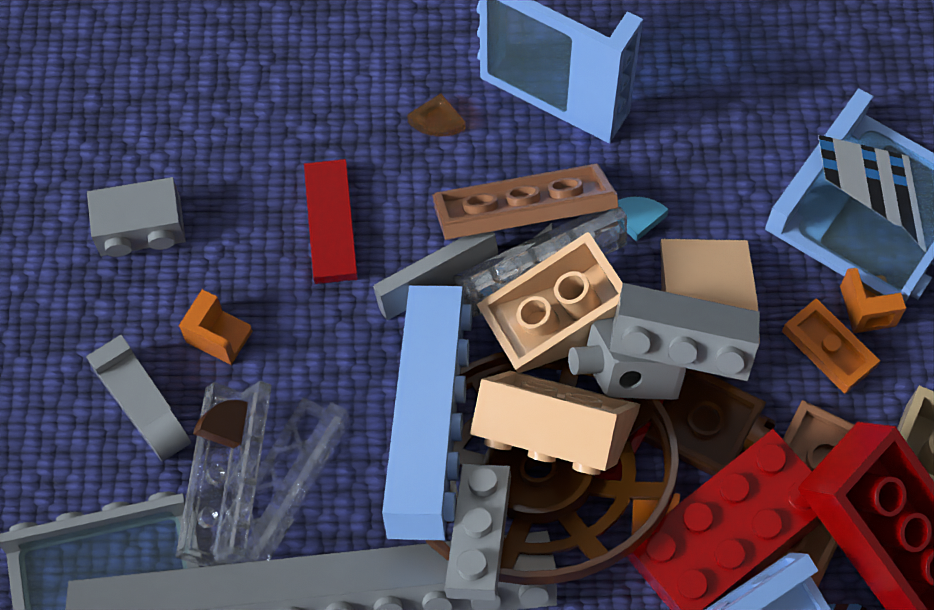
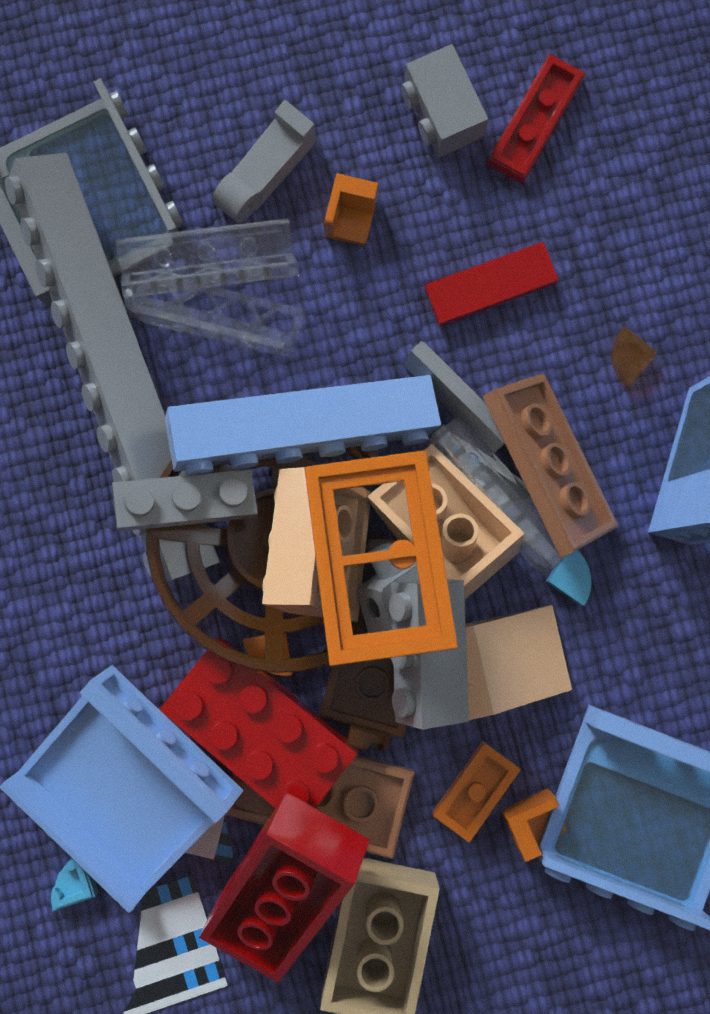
camera: 75 degrees right, 20 degrees up
reddish brown tile [193,400,248,449] -> none
sticker [818,135,927,252] -> none
none -> orange door [304,450,458,666]
none -> red tile [487,53,586,185]

